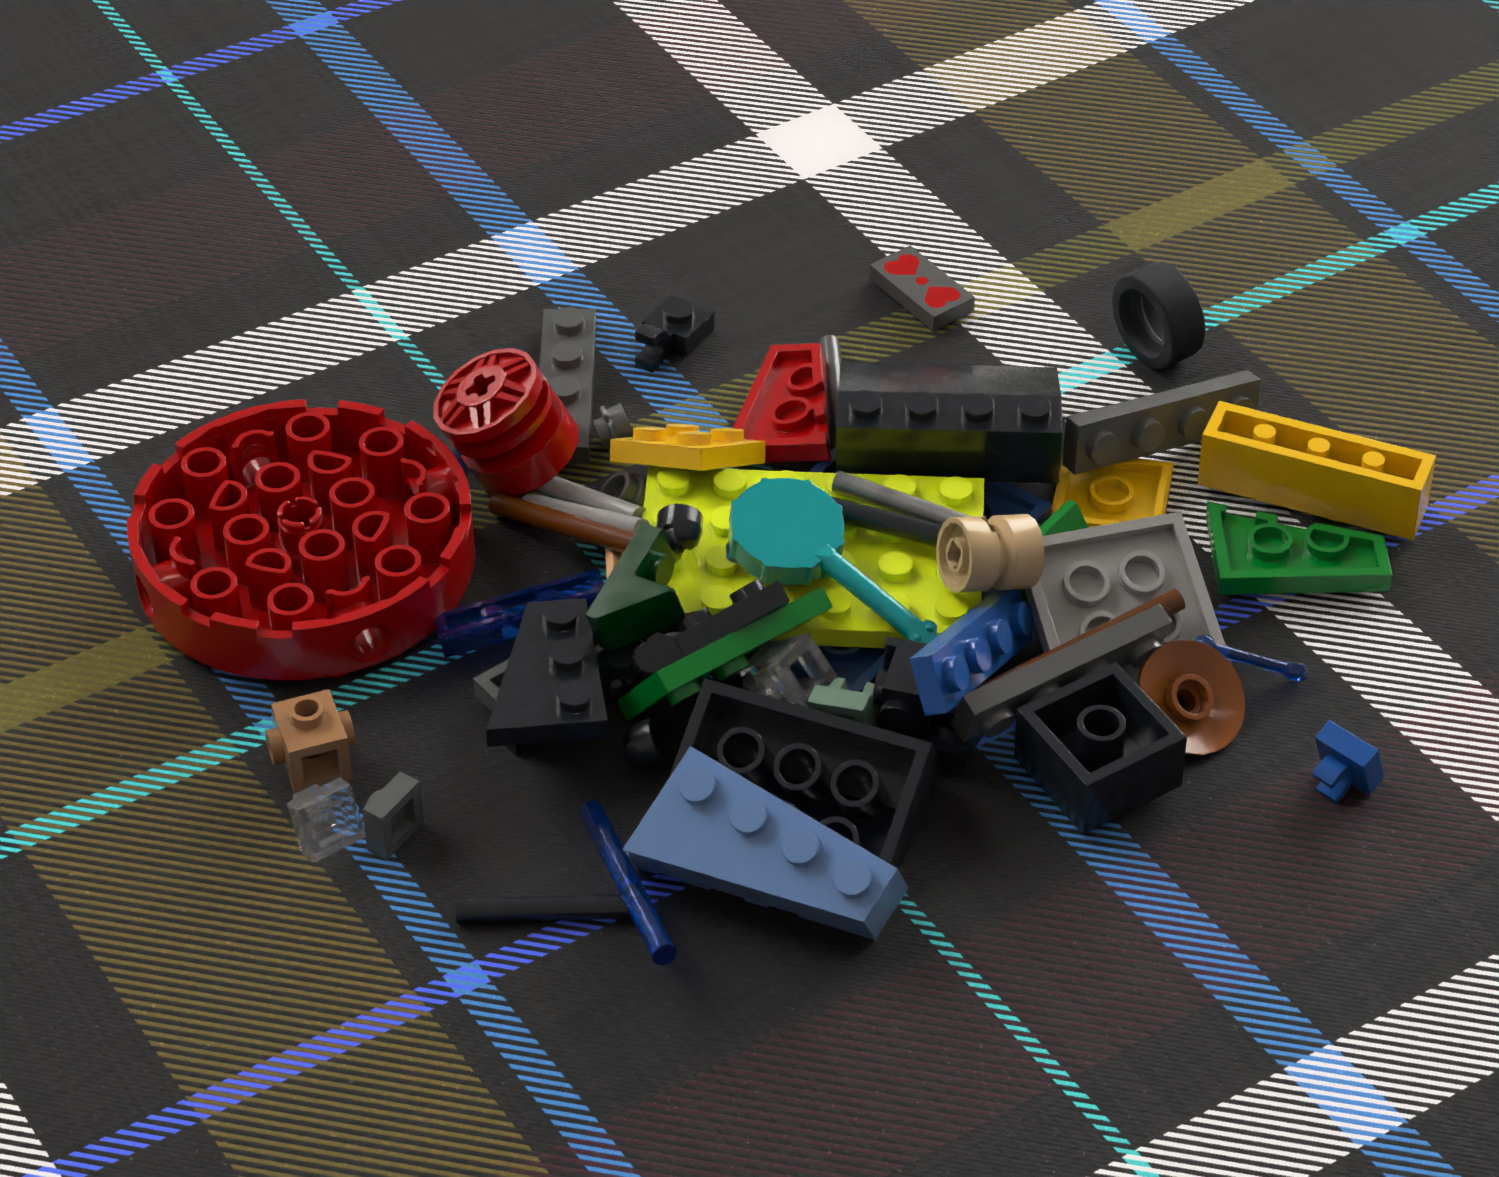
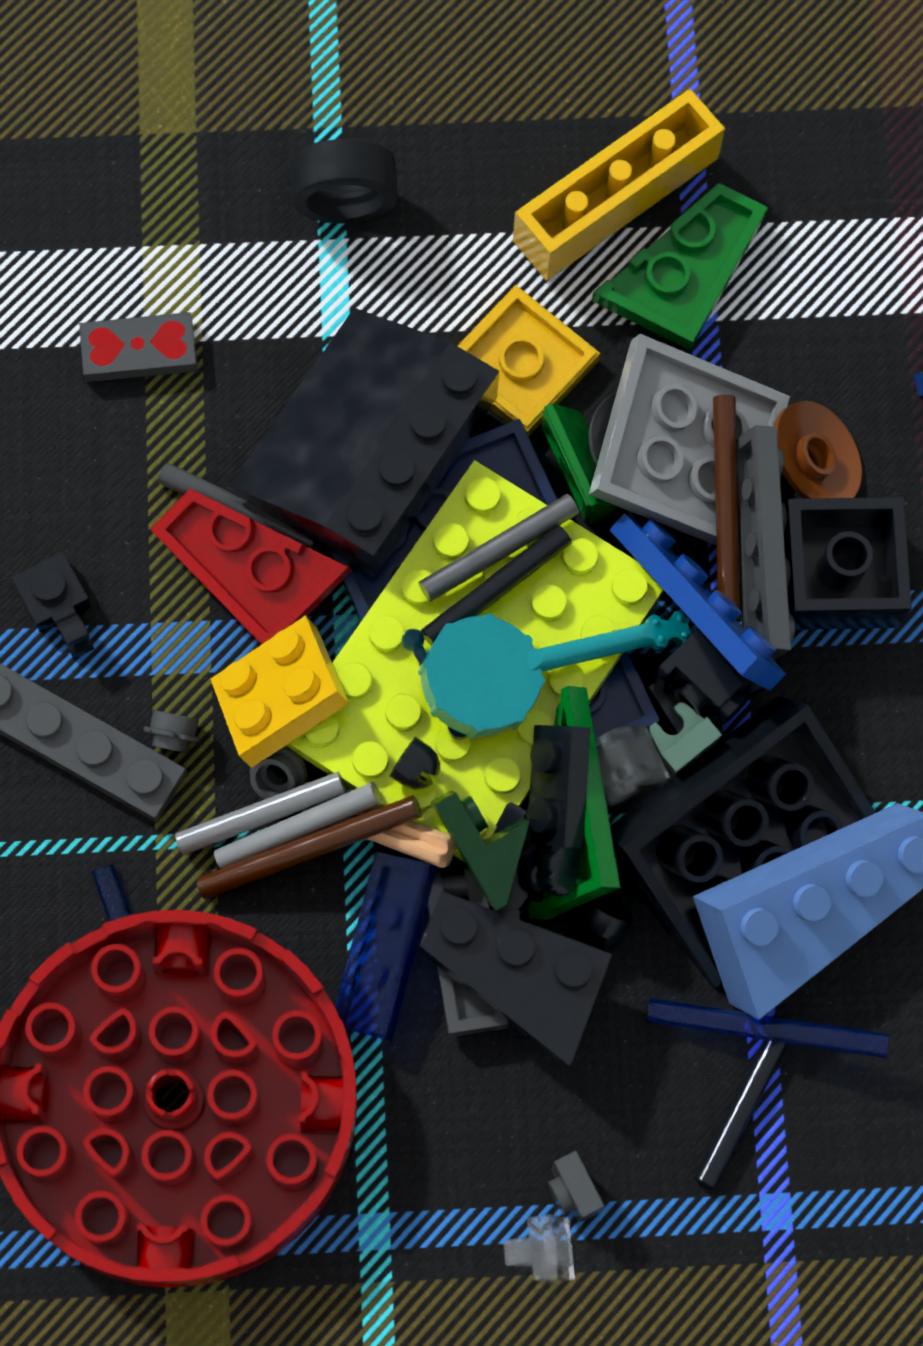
camera: 65 degrees left, 30 degrees up
medium nougat brick [265,689,356,794] -> none
red wheel [433,348,579,496] -> none
tan wheel [936,514,1045,593] -> none
dark grey plate [1062,370,1261,475] -> none
clear blue hinge [1195,634,1308,681] -> none

